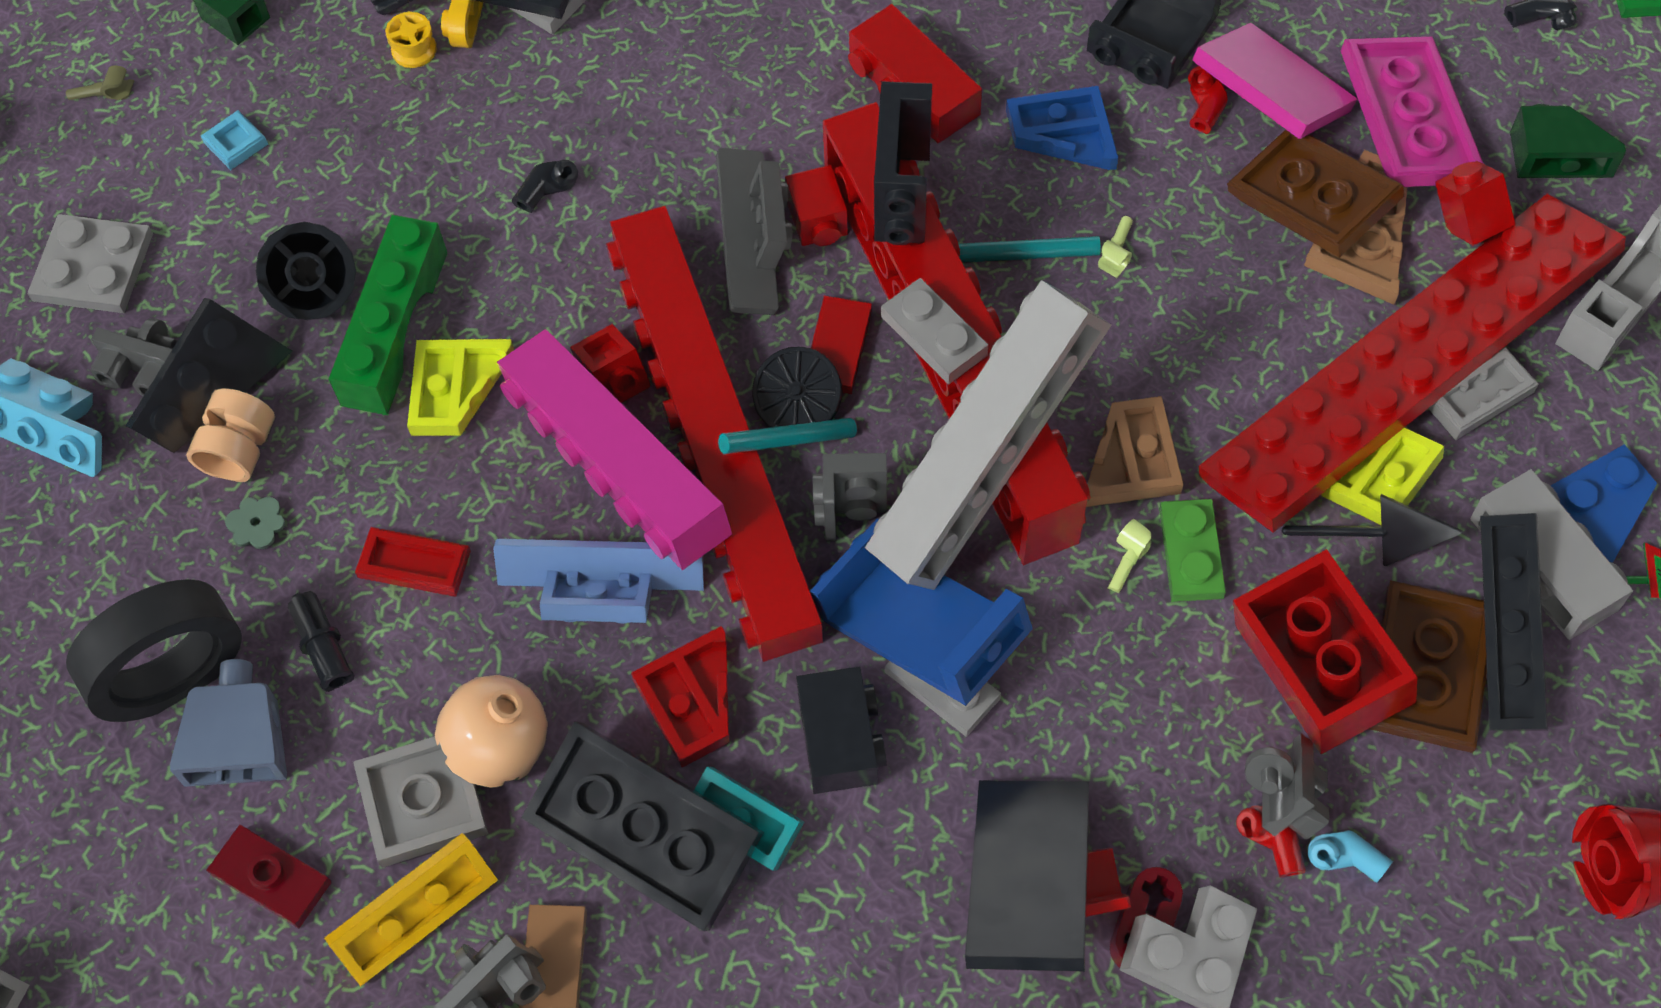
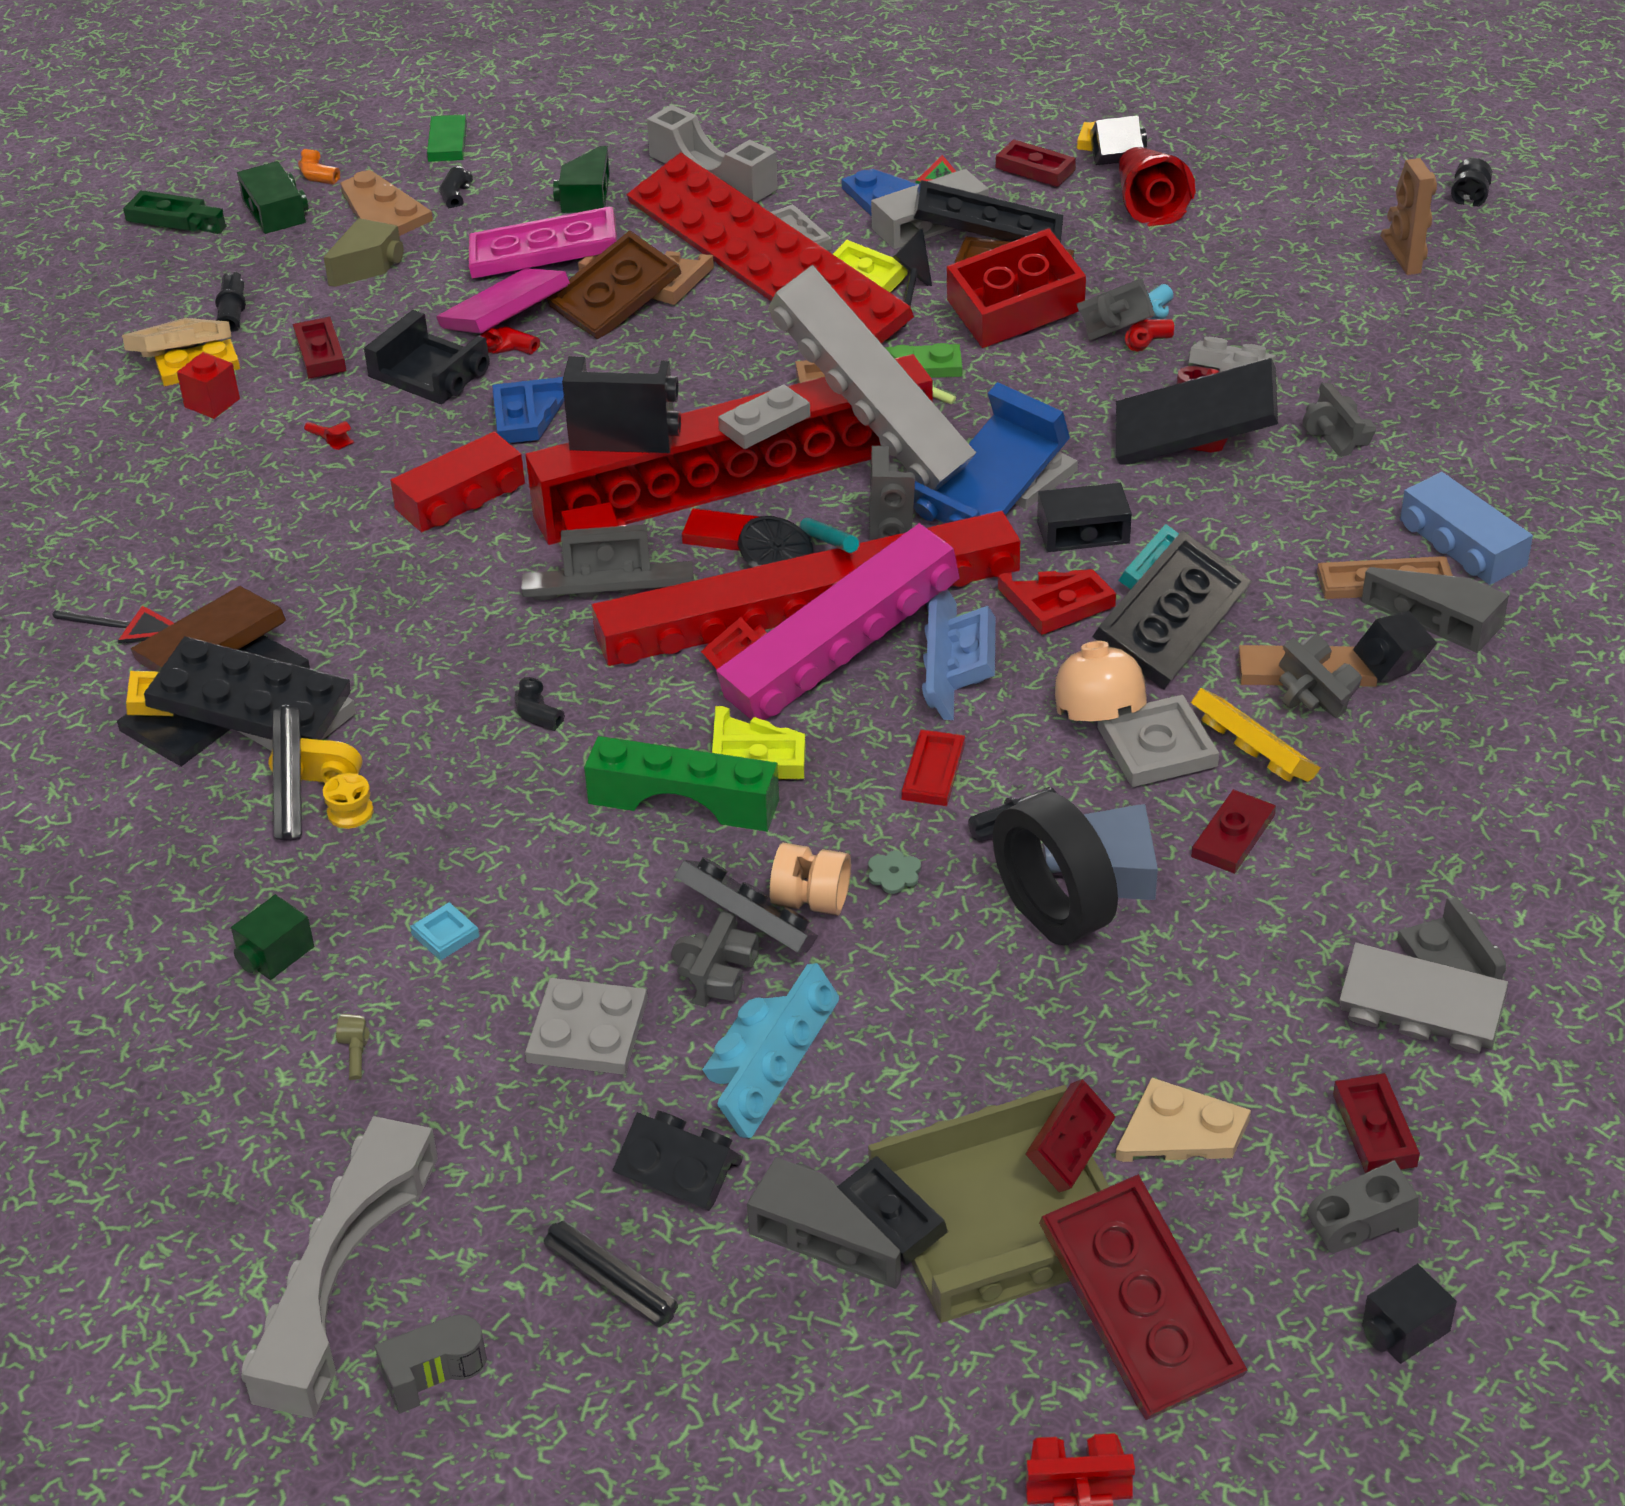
camera: 90 degrees left, 20 degrees down
black cylinder [255,221,356,320] -> none
red brick [1435,161,1516,246] -> none

